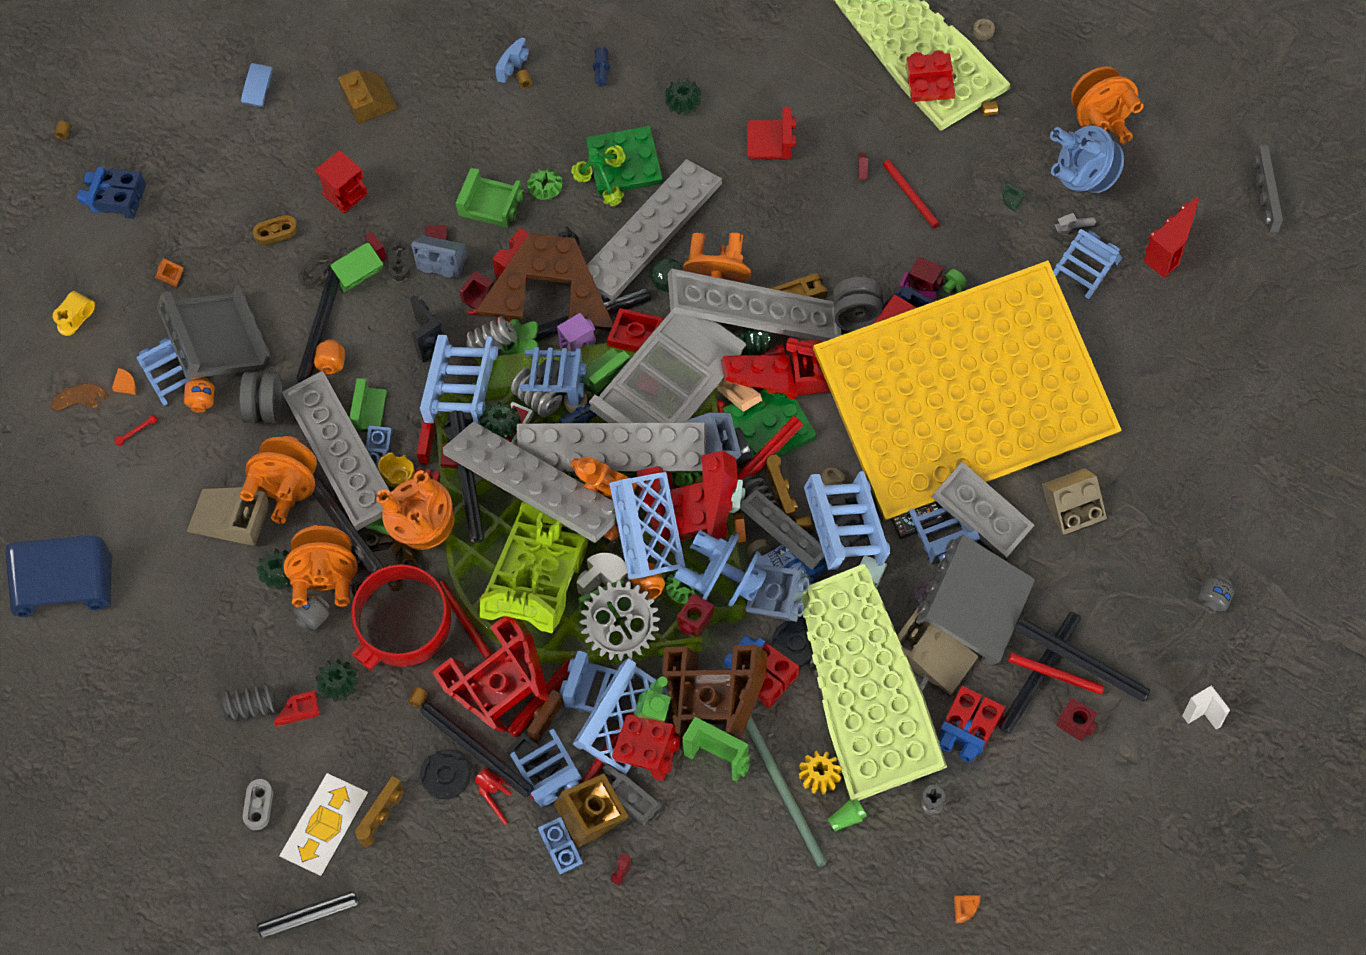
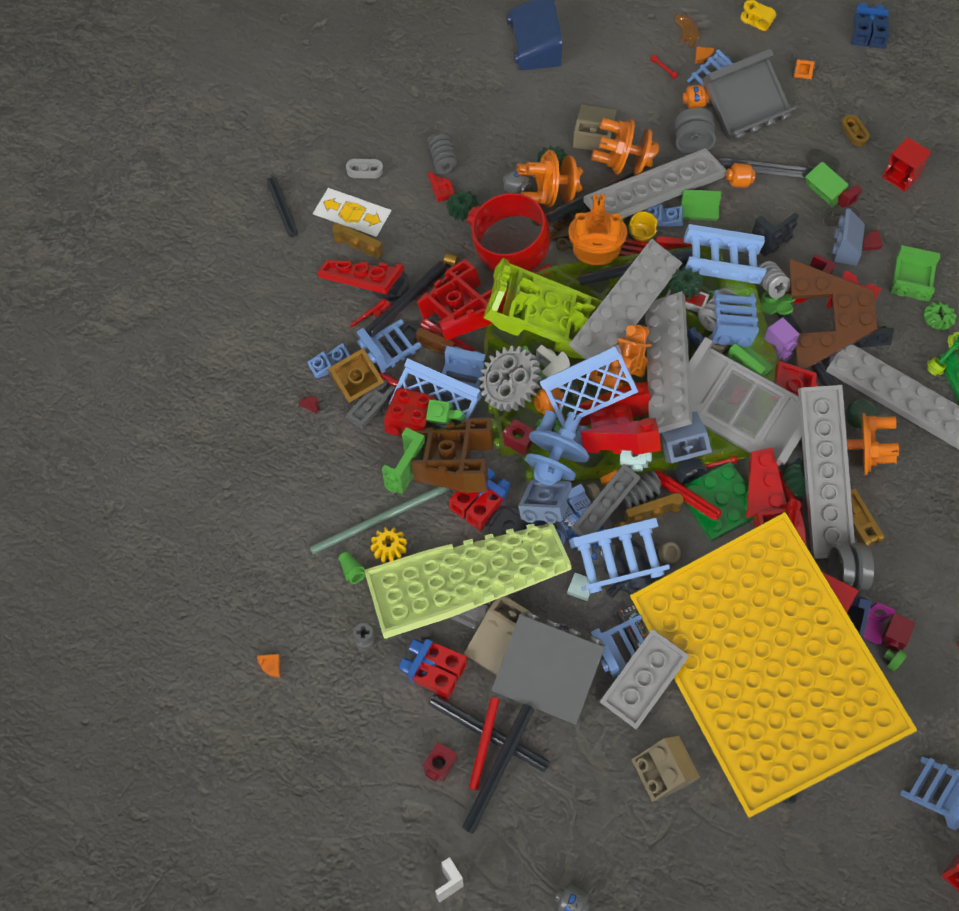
camera: 85 degrees right, 0 degrees up
light nougat tile [717,380,762,412] -> none
none -> red wing [318,260,404,294]

